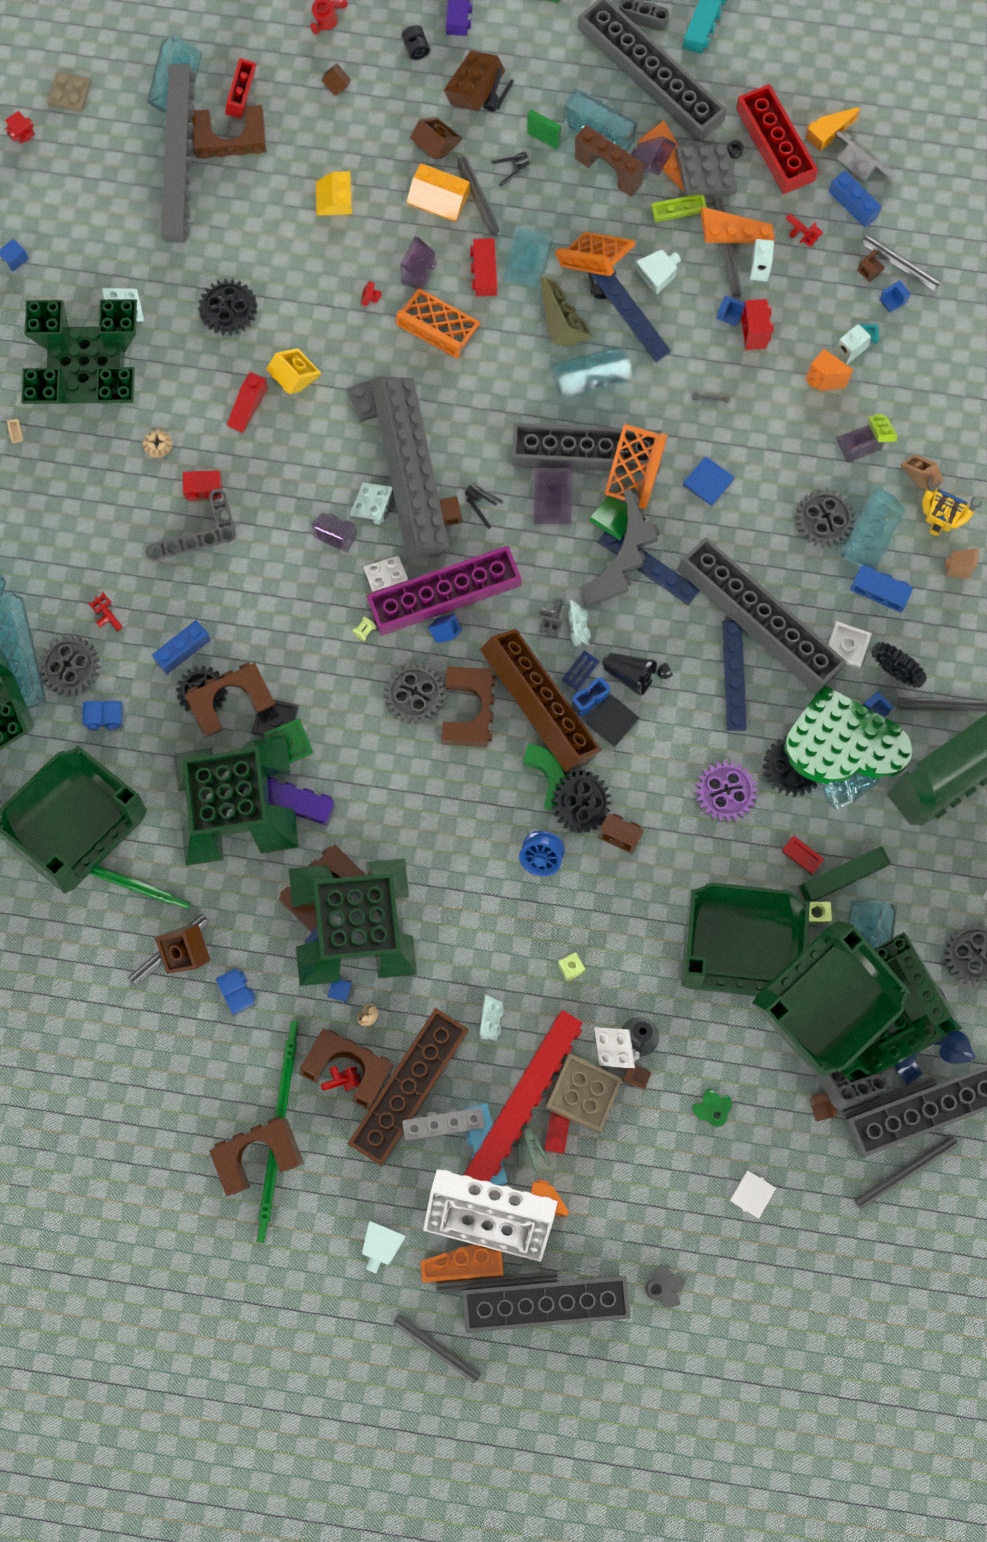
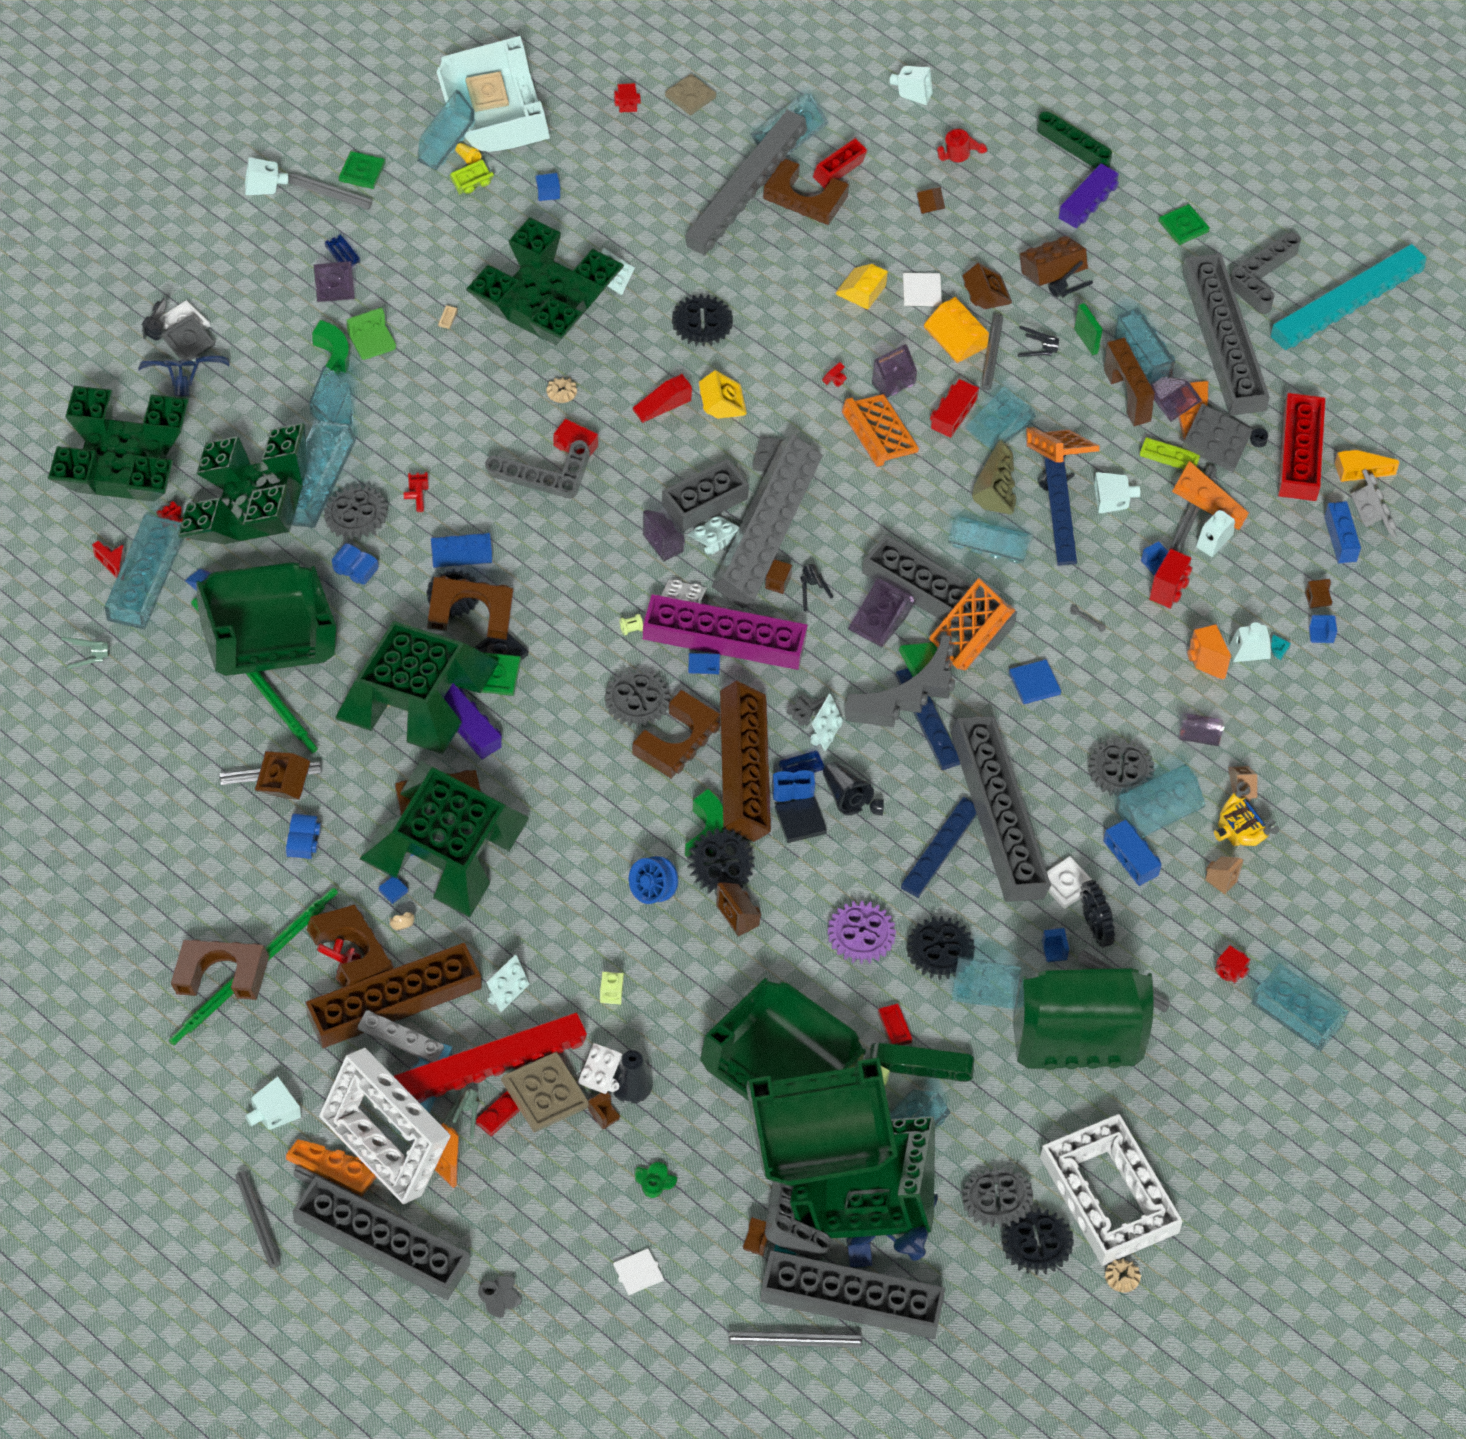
camera: 30 degrees right, 20 degrees down
black wheel [401,25,430,60] -> none
plate [784,686,913,784] -> none
red arm [785,213,823,247] -> none
axle [862,235,940,290] -> none
lime plate [868,414,897,442] -> none
none -> dark grey brick [662,459,749,531]
none -> white tile [903,273,942,306]

